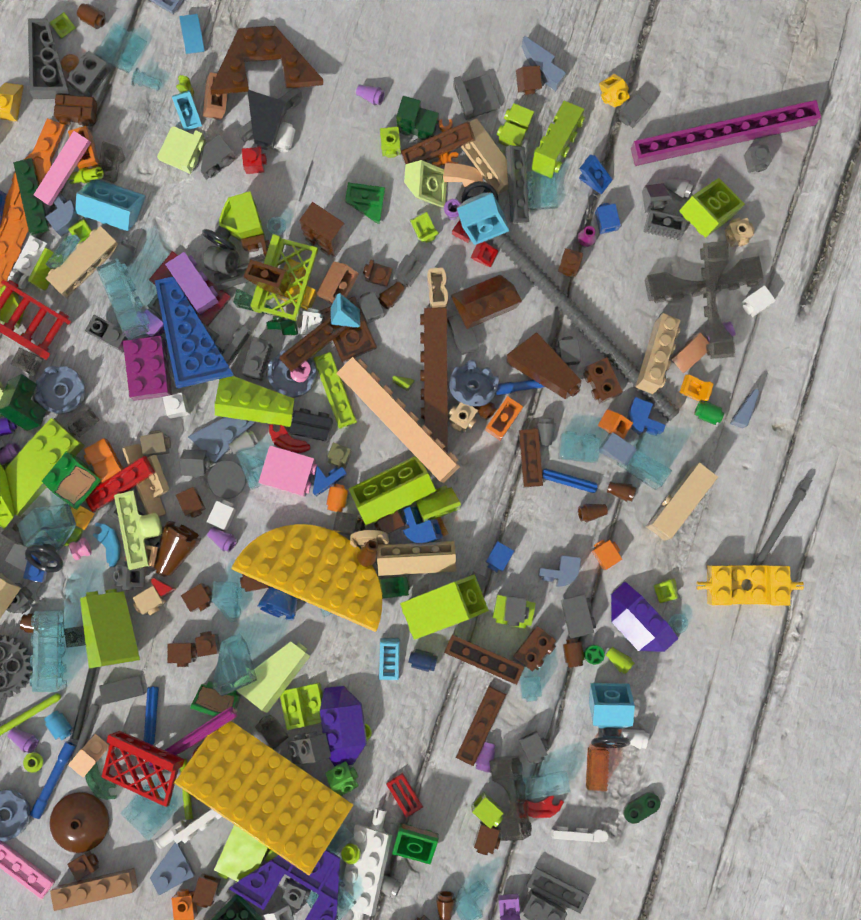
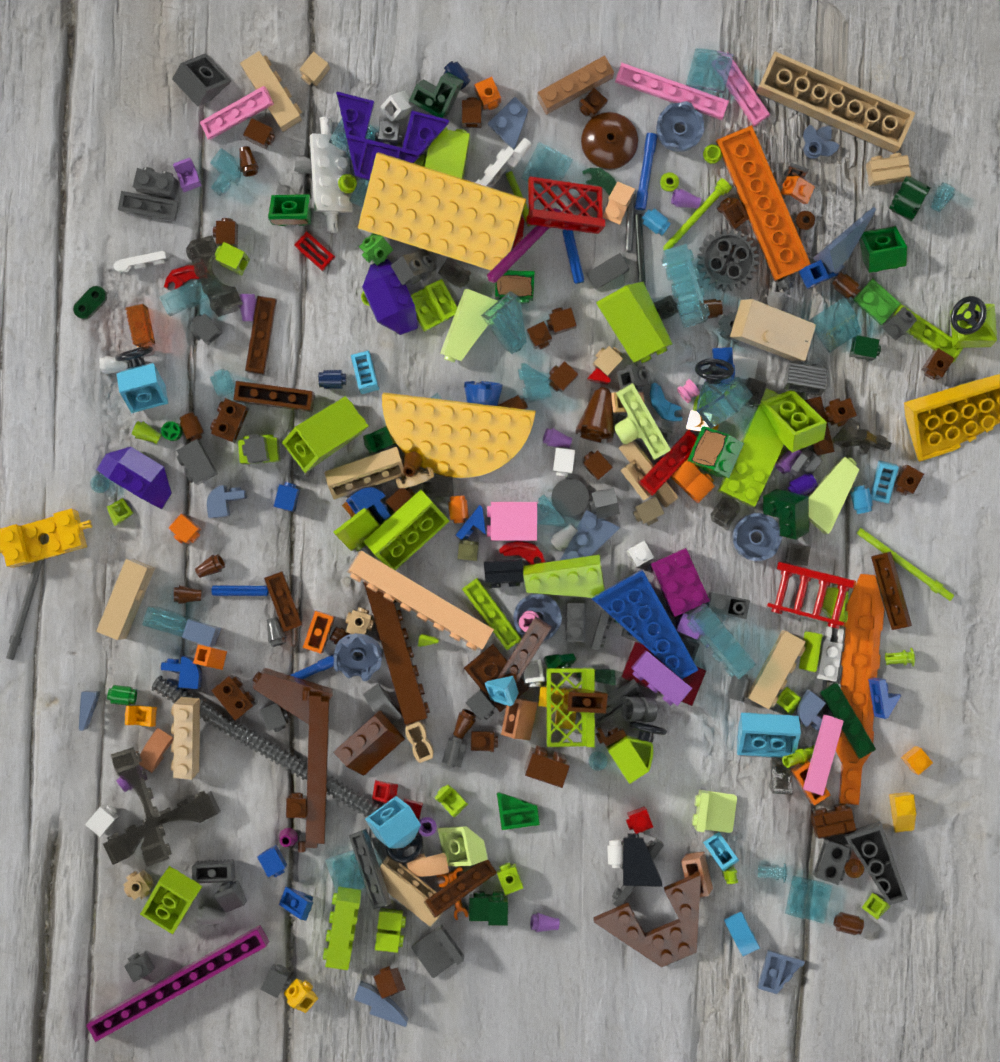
camera: 160 degrees right, 5 degrees up
clear light blue tile [46,234,80,268] -> none
dark grey slope [201,135,235,180] -> none
clear light blue brick [558,431,600,463] -> none
none -> reddish brown piece [298,690,329,852]

